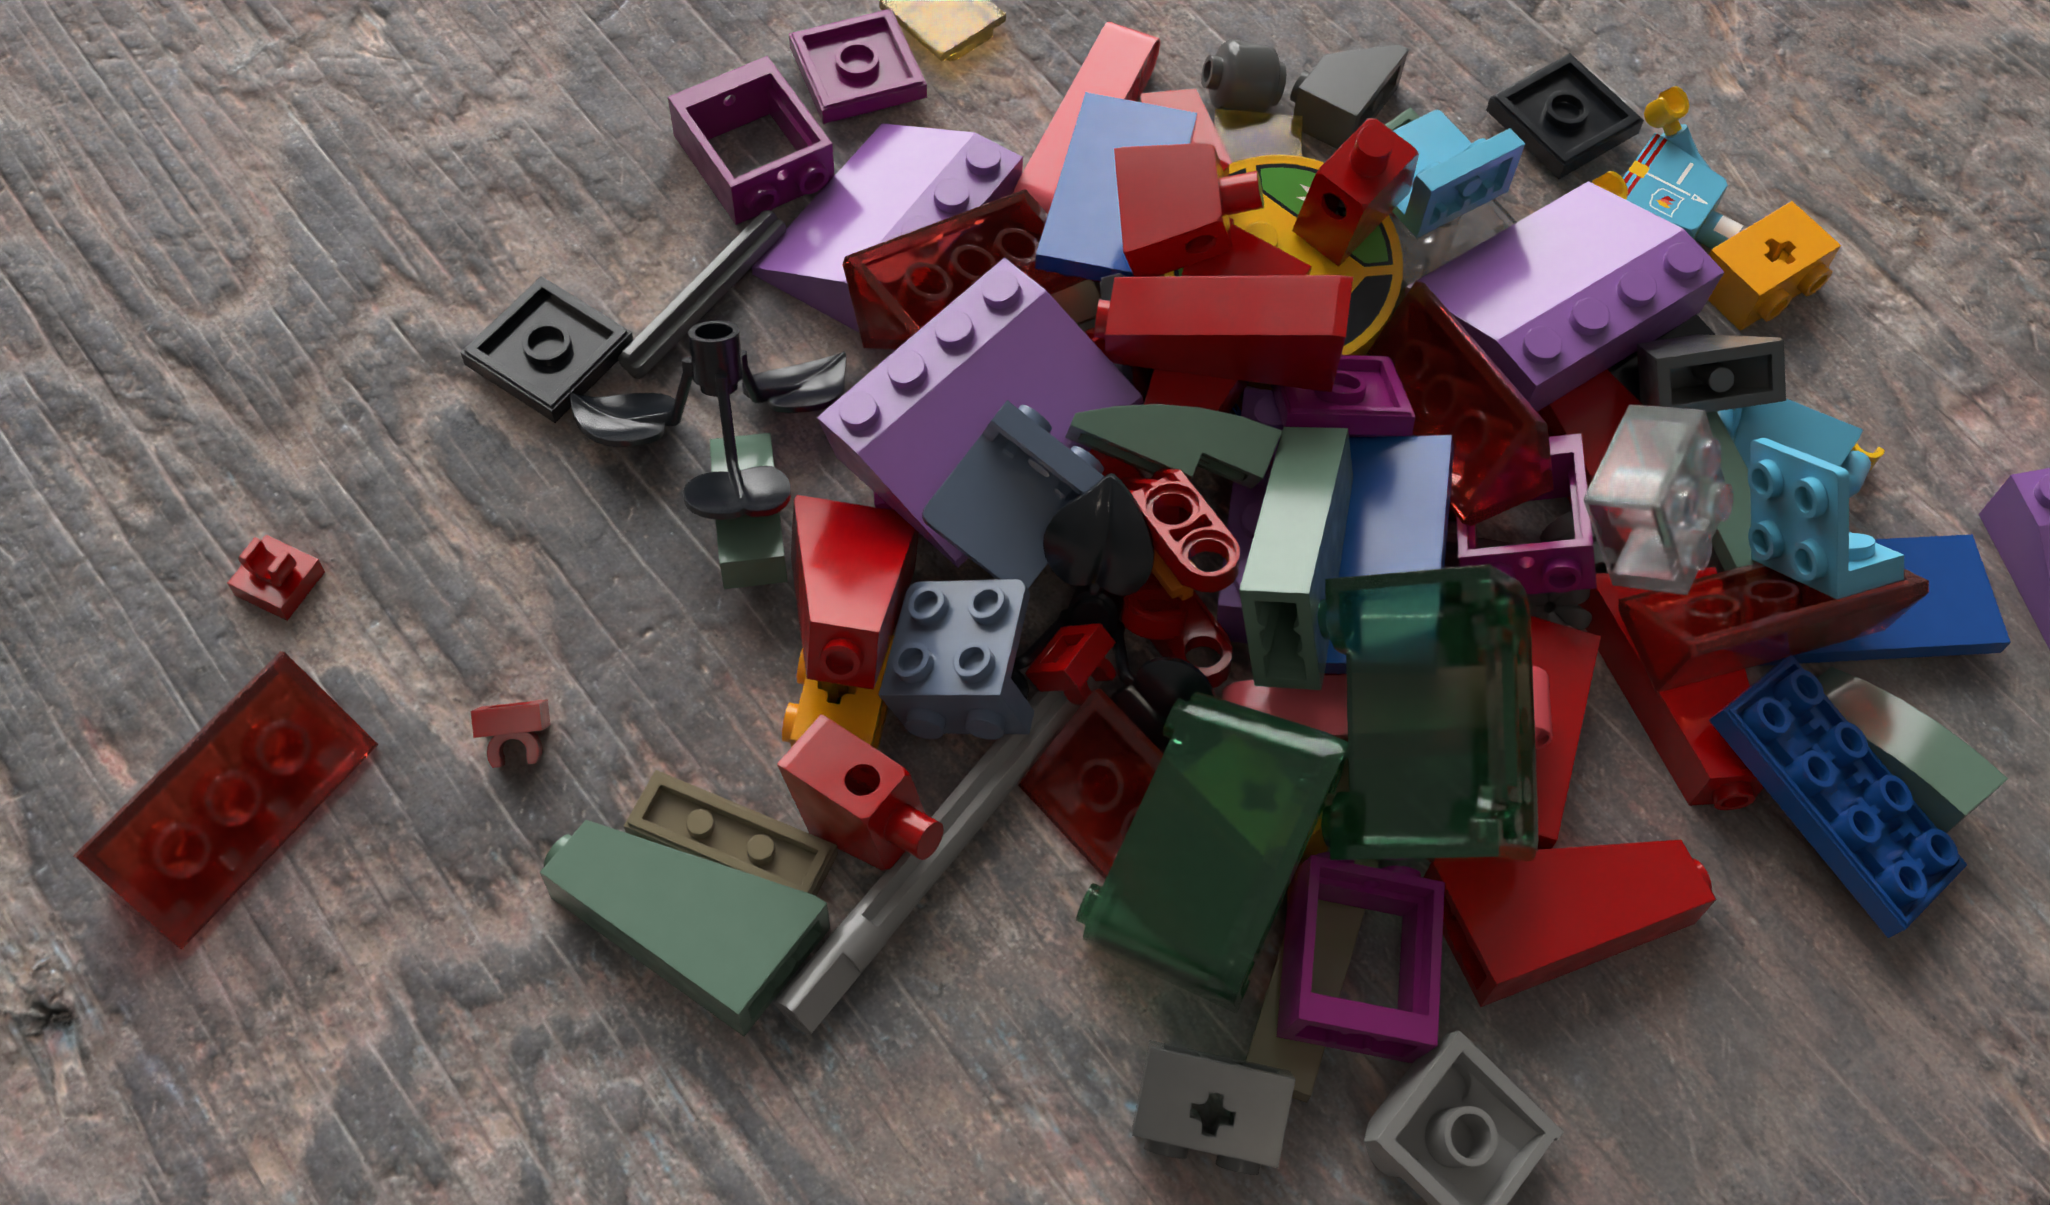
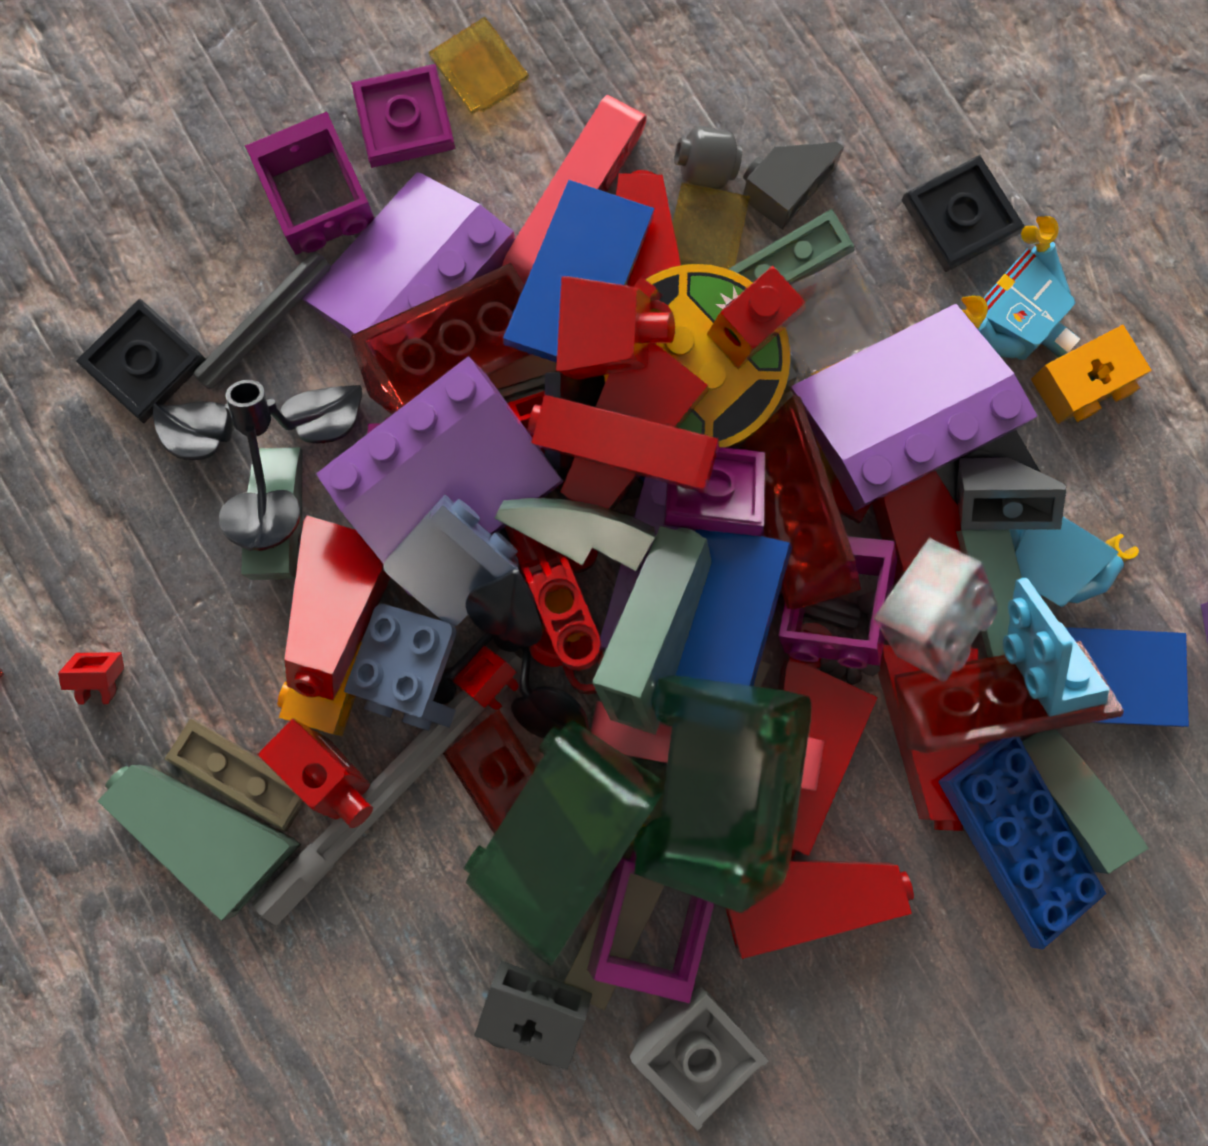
camera: 10 degrees right, 20 degrees up
medium azure bracket [1392,110,1525,238] -> none

